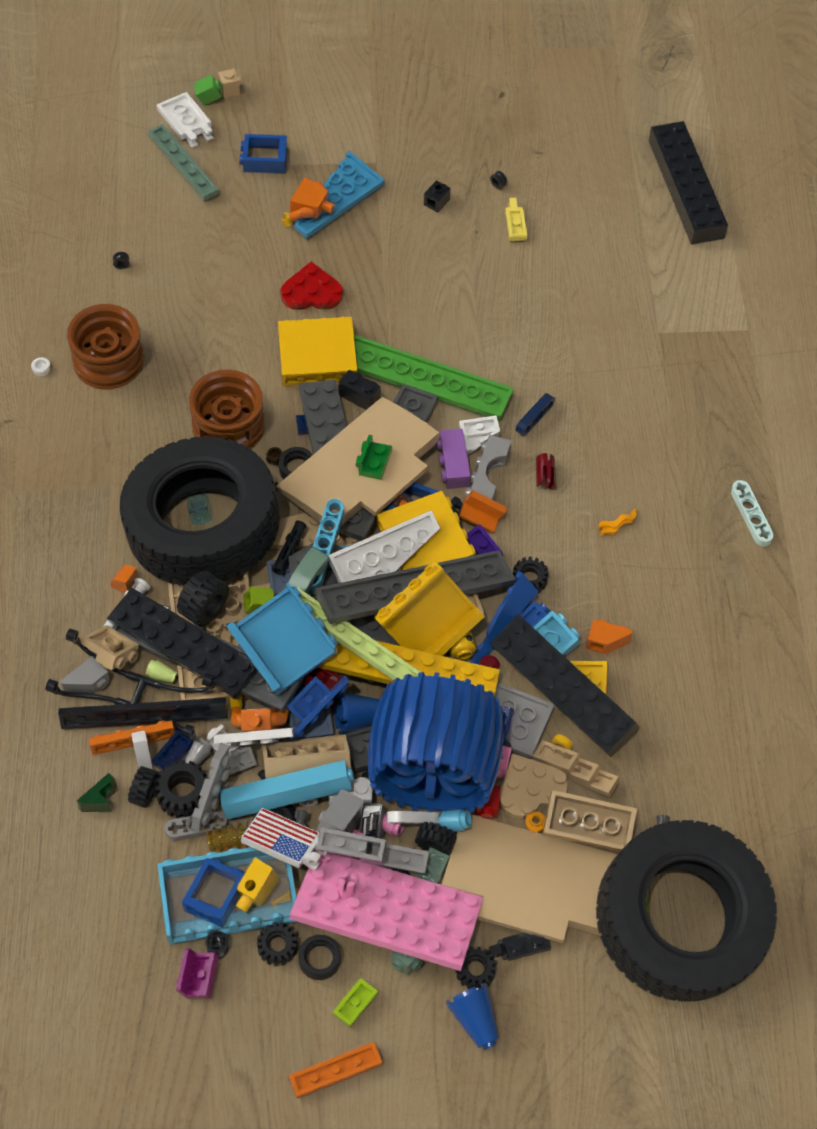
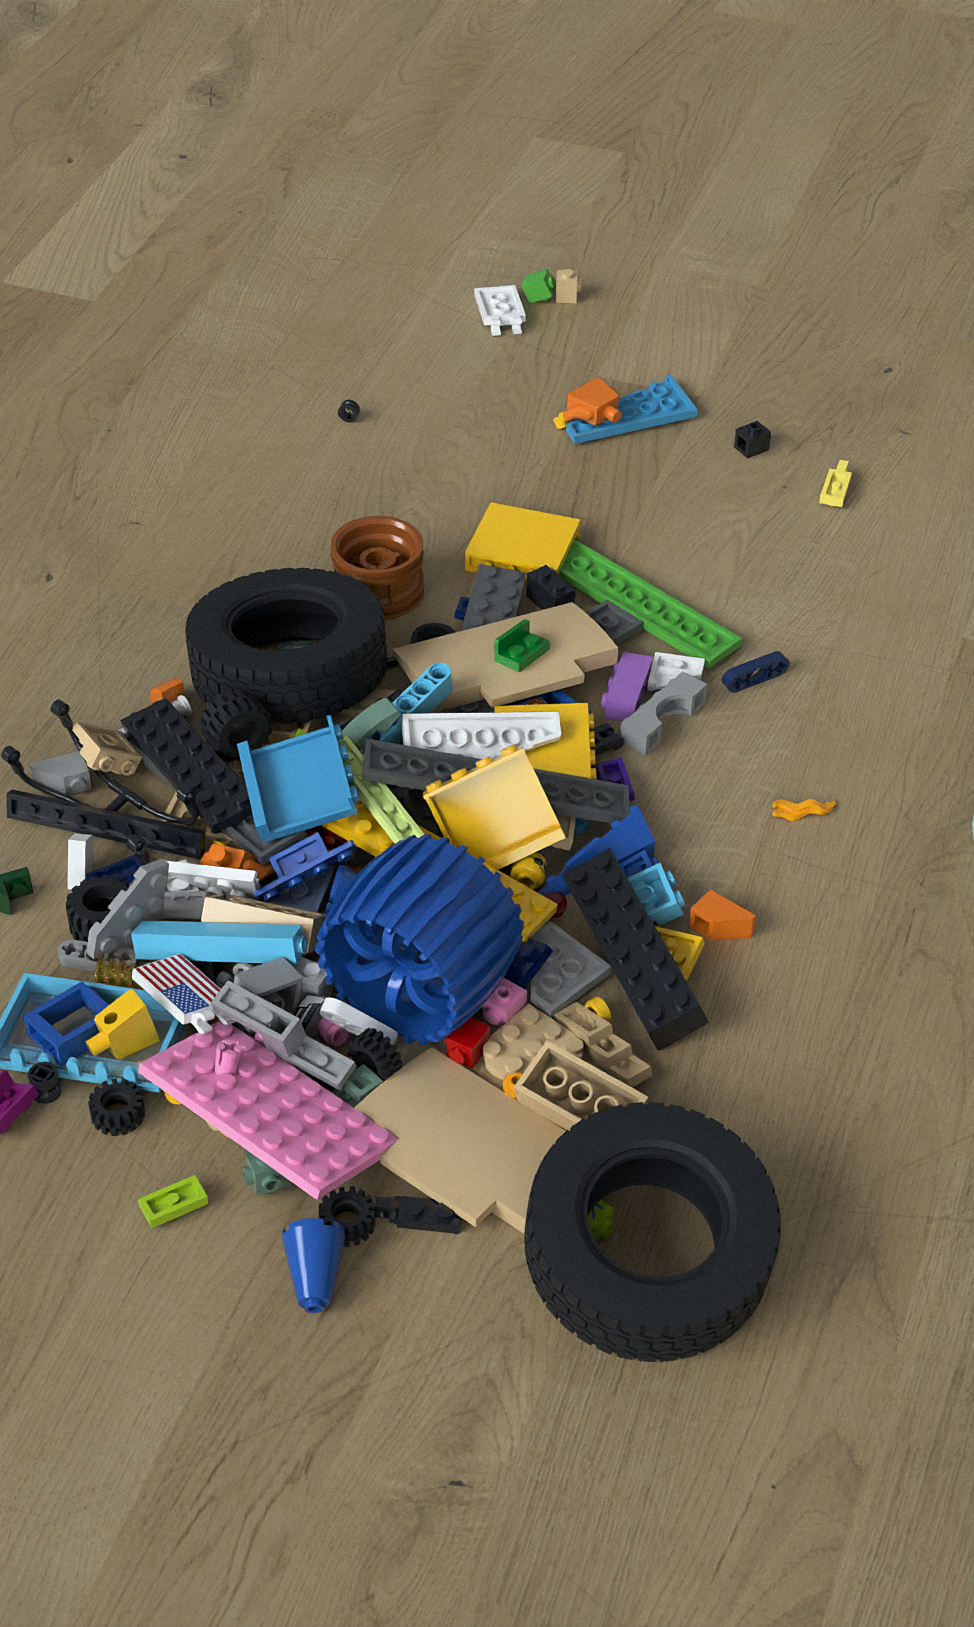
camera: 25 degrees right, 15 degrees down
white tile [31,357,51,376] -> none
dark orange wheel [67,304,144,389] -> none
orange plate [89,721,175,755] -> none
black tyre [128,766,159,808] -> none
yellowish green cone [145,659,178,684] -> none
sand green plate [148,124,219,201] -> none
blue window [240,134,287,174] -> none
dark brown plate [266,447,282,465] -> none
red plate [280,261,343,310] -> none
orange plate [289,1042,382,1099] -> none
black tyre [298,935,341,980] -> none
medium azure brick [438,809,472,832] -> none
orange panel [459,490,507,533] -> none
black bush [490,171,507,189] -> none
black tyre [513,557,549,594] -> none
dark red arm [536,453,556,490] -> none

